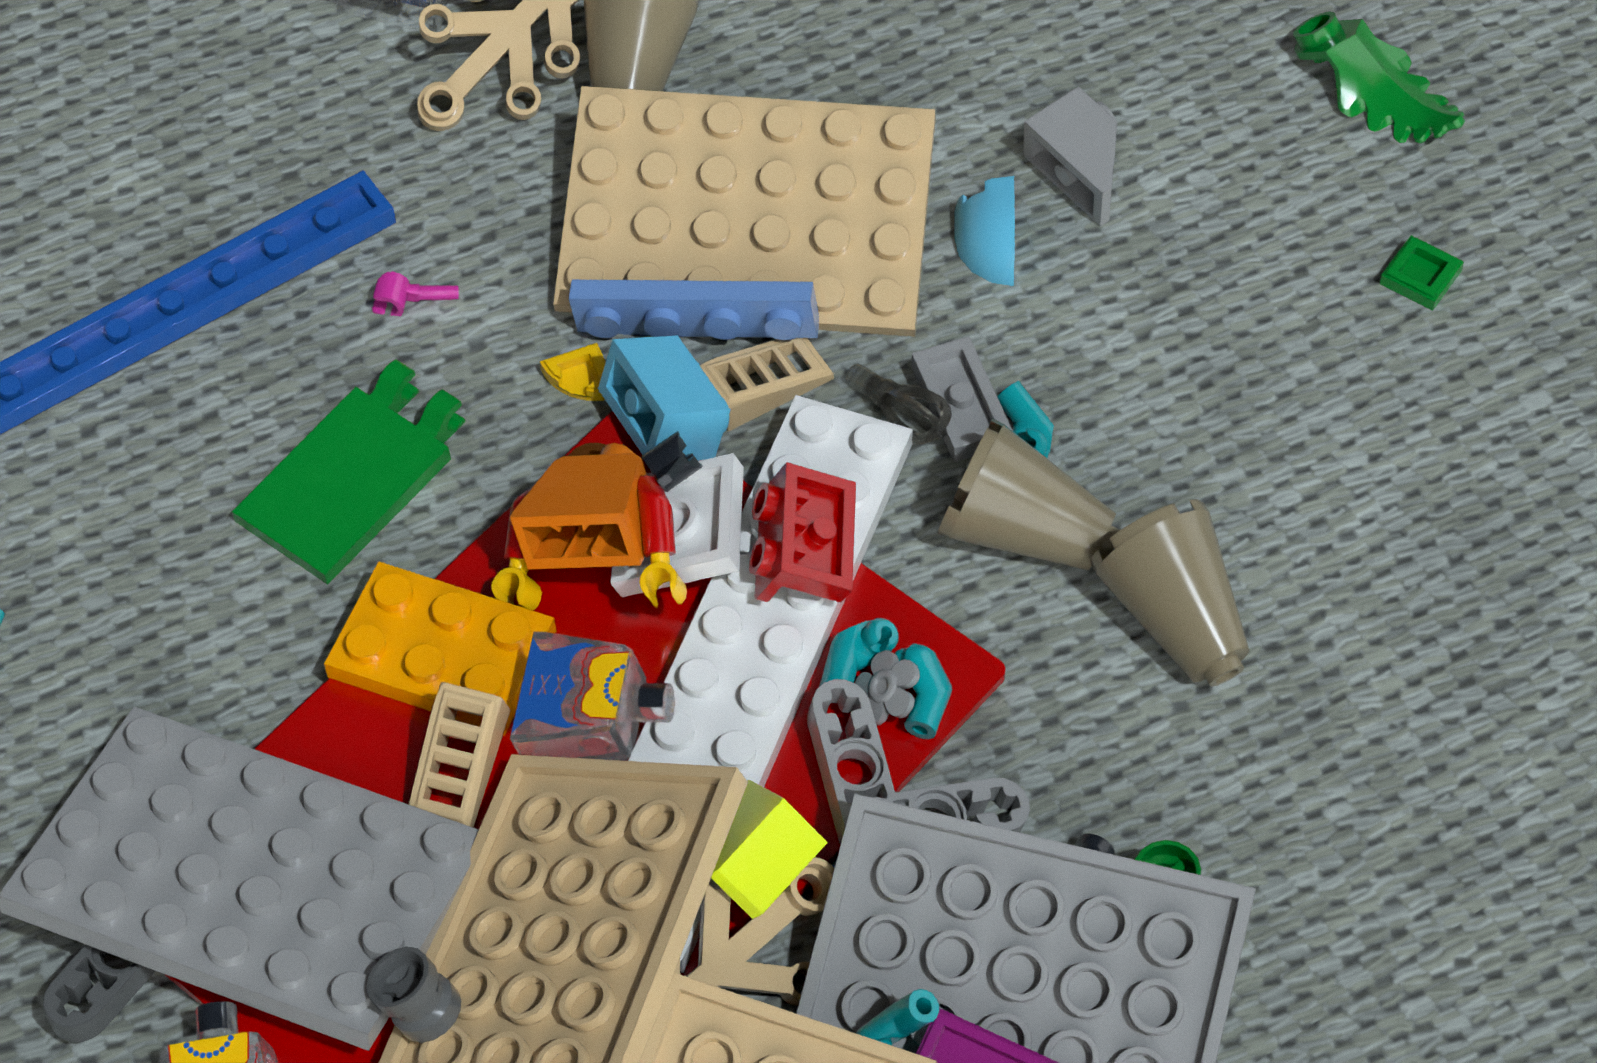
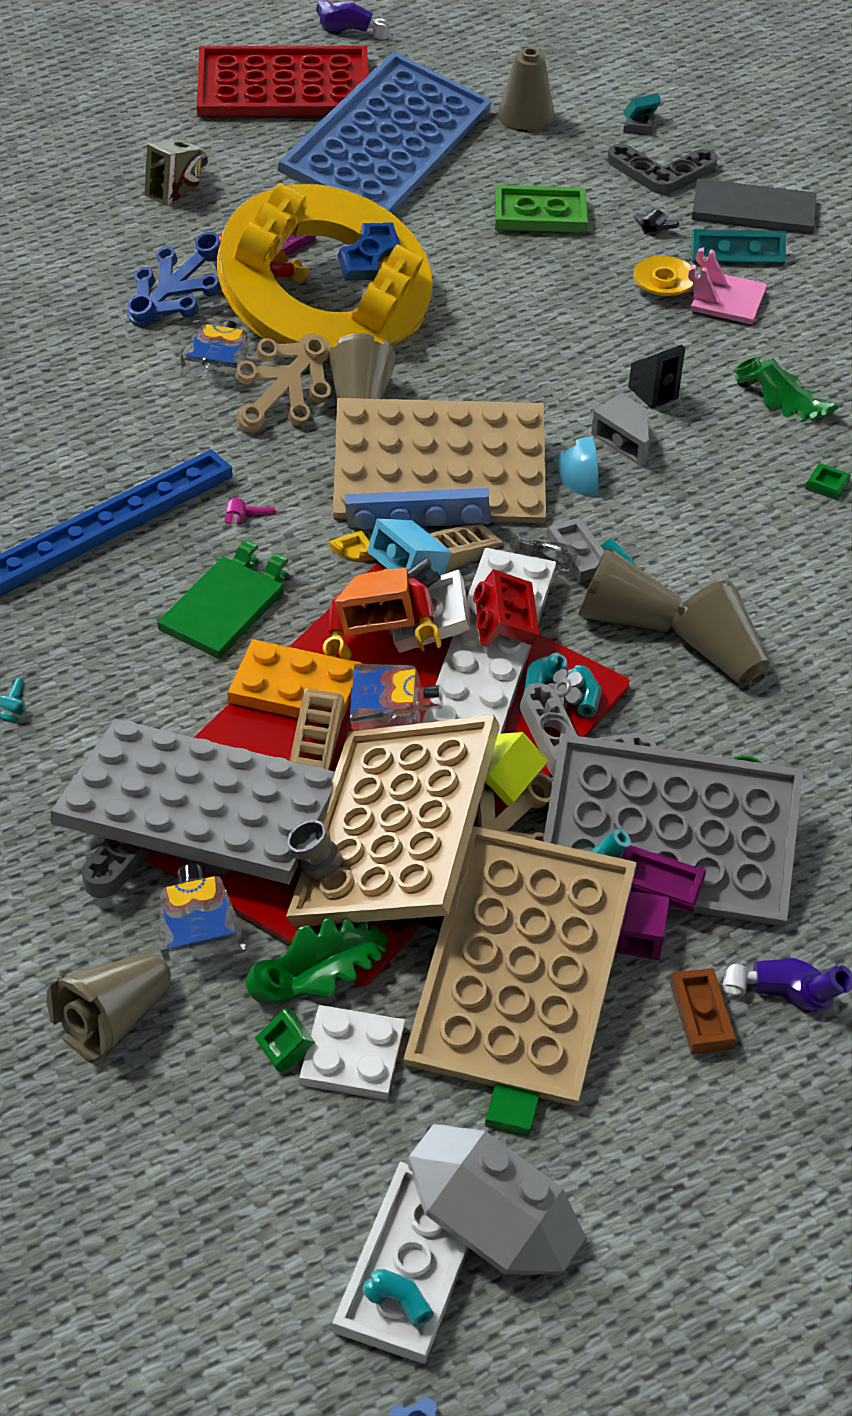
camera: 10 degrees left, 10 degrees down
none -> black slope [628,344,686,409]

